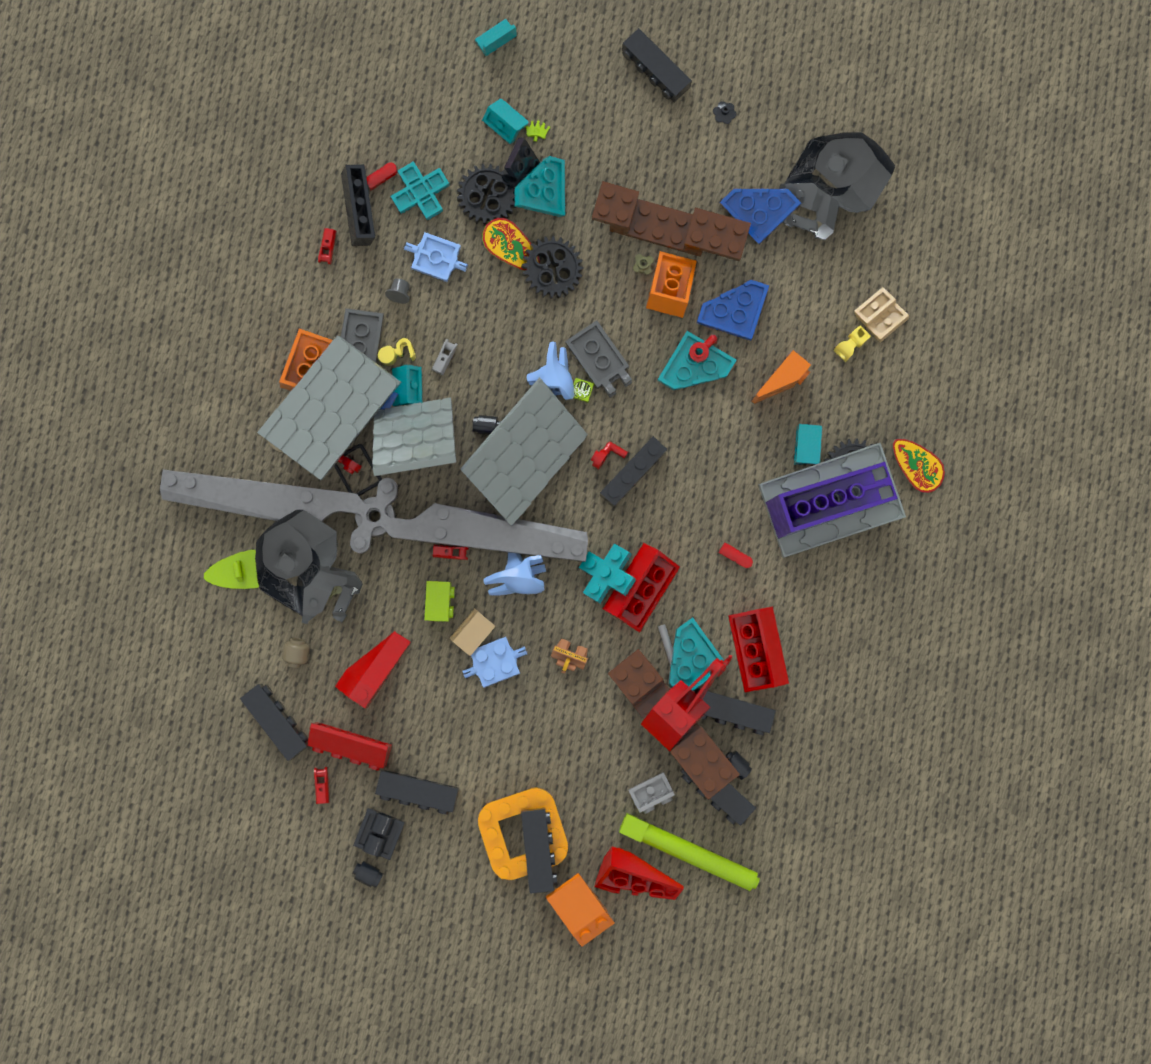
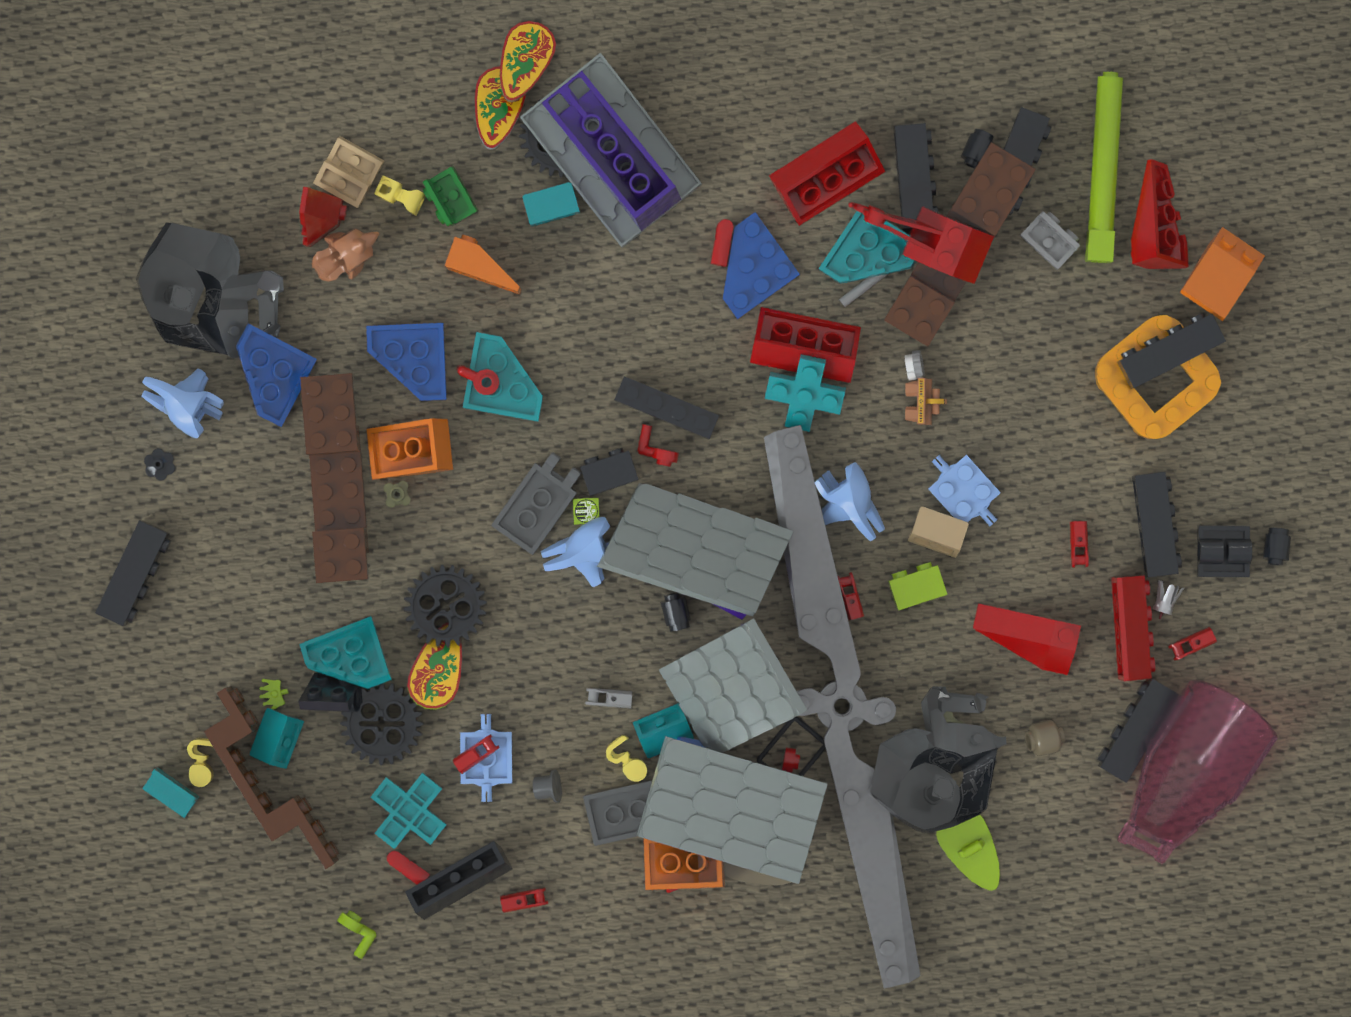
camera: 115 degrees left, 5 degrees up
none -> light blue piece [142,369,224,438]
none -> light yellow leg [187,738,214,787]
none -> reddish brown bracket [204,686,340,870]
none -> red wedge [299,187,347,247]
none -> nougat head [312,228,379,282]
none -> lime plate [337,910,376,959]
none -> green bracket [423,166,478,226]
none -> red bar [452,734,500,774]
none -> shield [475,67,527,150]
none -> black brick [580,447,639,496]
none -> blue plate [723,212,800,320]
none -> piece [905,350,925,381]
none -> red bar [1070,521,1089,568]
none -> clear pink windscreen [1117,680,1278,864]
none -> flat silver piece [1152,580,1184,620]

